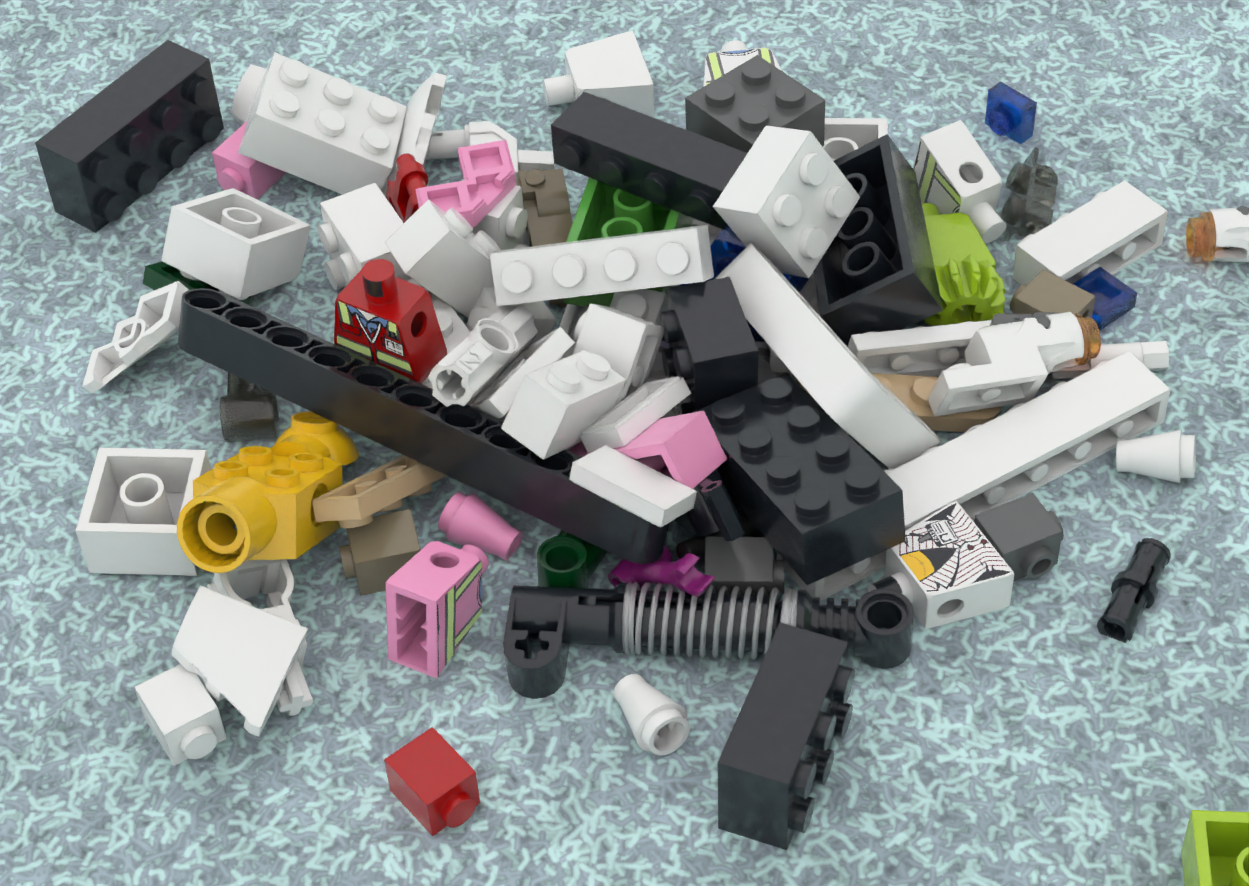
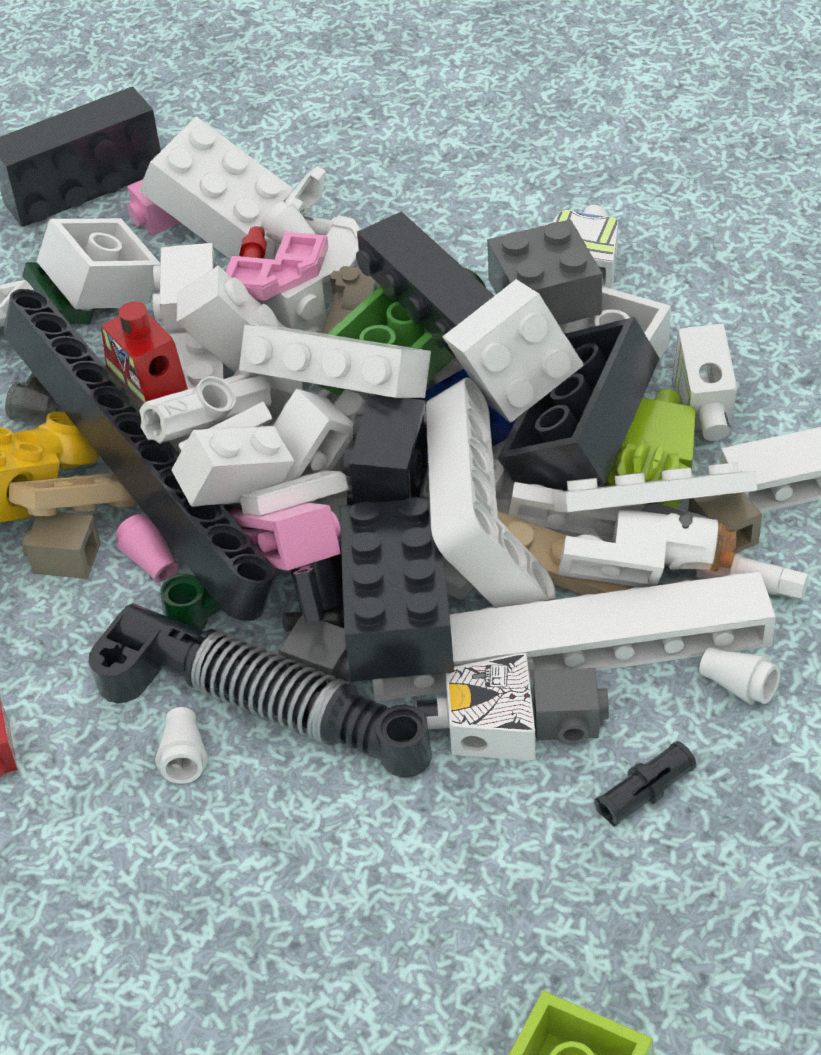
camera: 25 degrees right, 0 degrees up
bright pink torso [386,541,489,679] -> none
white torso [542,31,655,117] -> none
white tile [569,445,697,527] -> none
magenta brick [607,546,715,597] -> none
black brick [717,622,855,850] -> none
clear blue plate [985,81,1037,144] -> none
clear smoke hinge [1000,147,1058,242] -> none
clear blue plate [1073,267,1137,331] -> none
none -> white cone [261,201,315,244]
none -> white plate [553,462,757,512]

